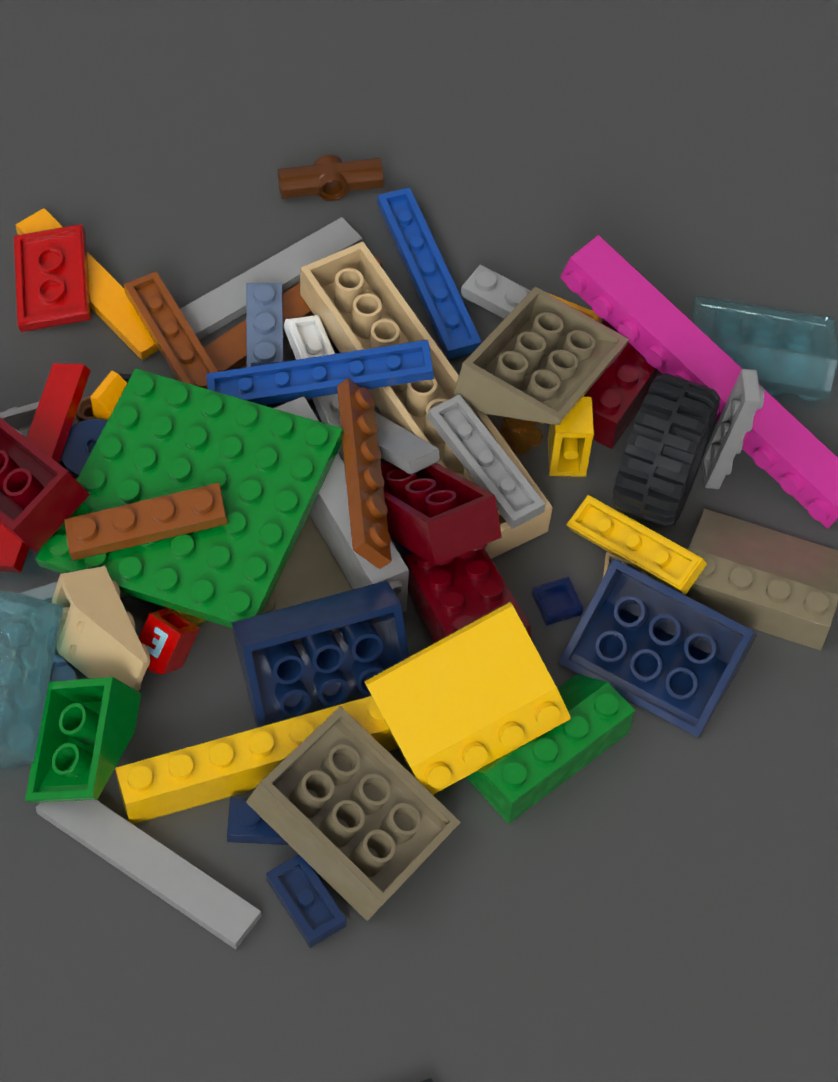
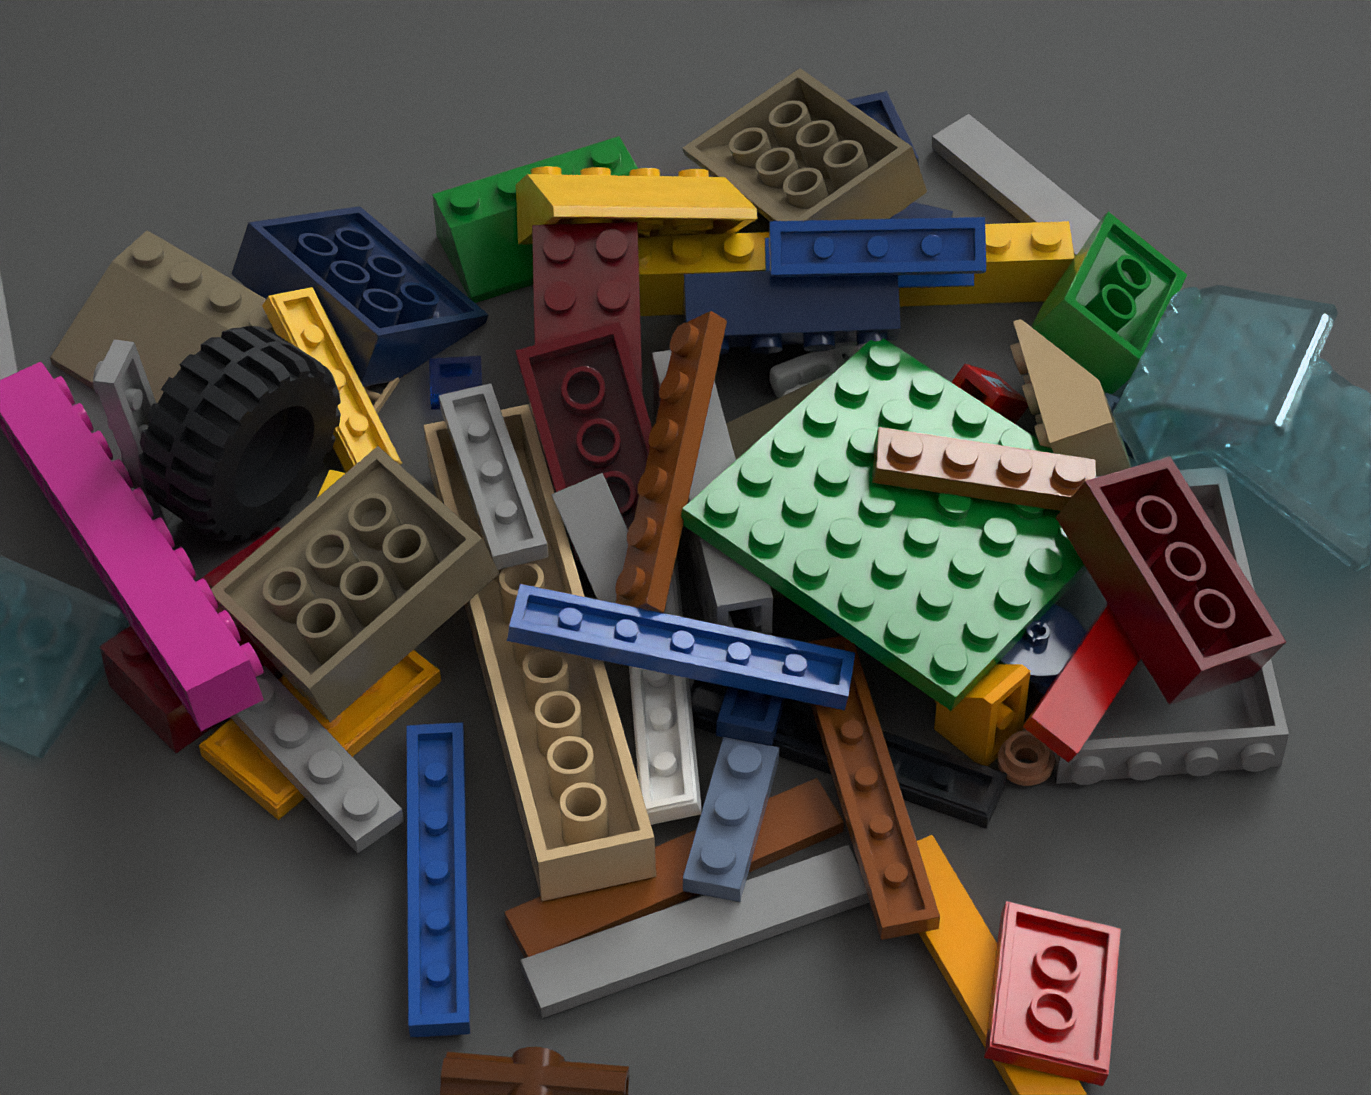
camera: 160 degrees left, 5 degrees down
none -> blue fence [765,217,986,288]

